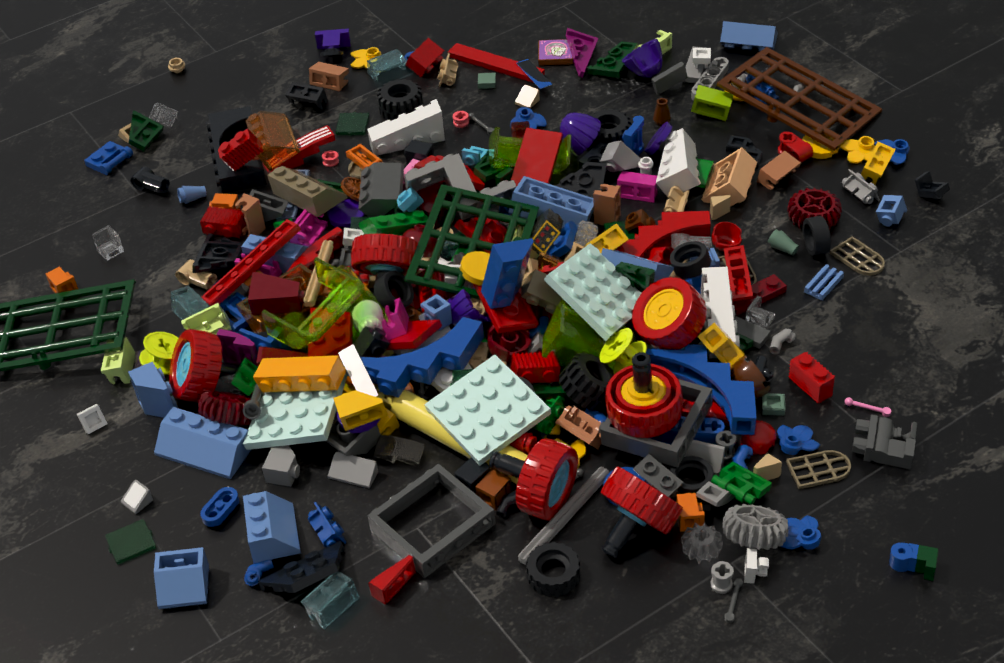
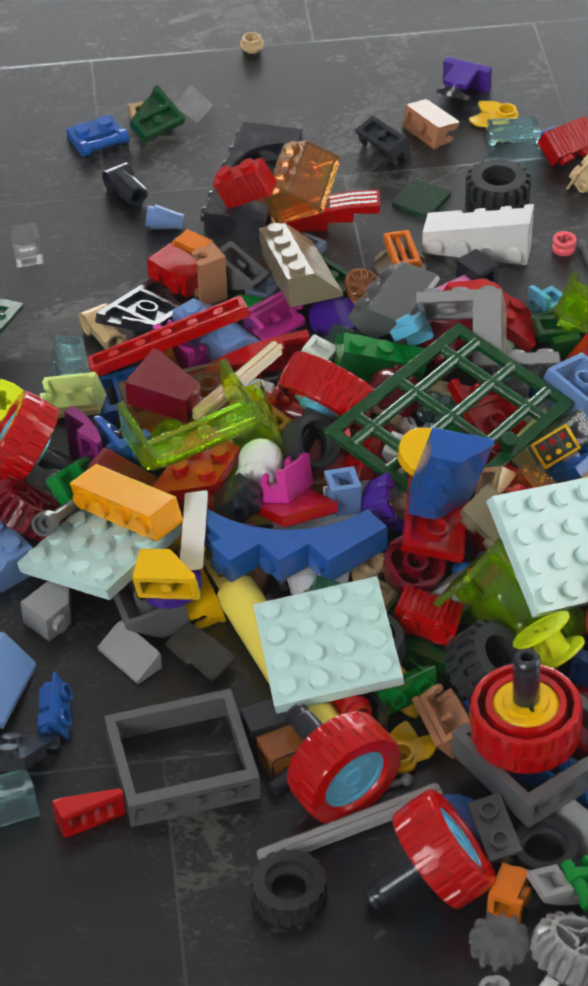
camera: 25 degrees right, 0 degrees up
coral bush [322,150,339,167] -> none

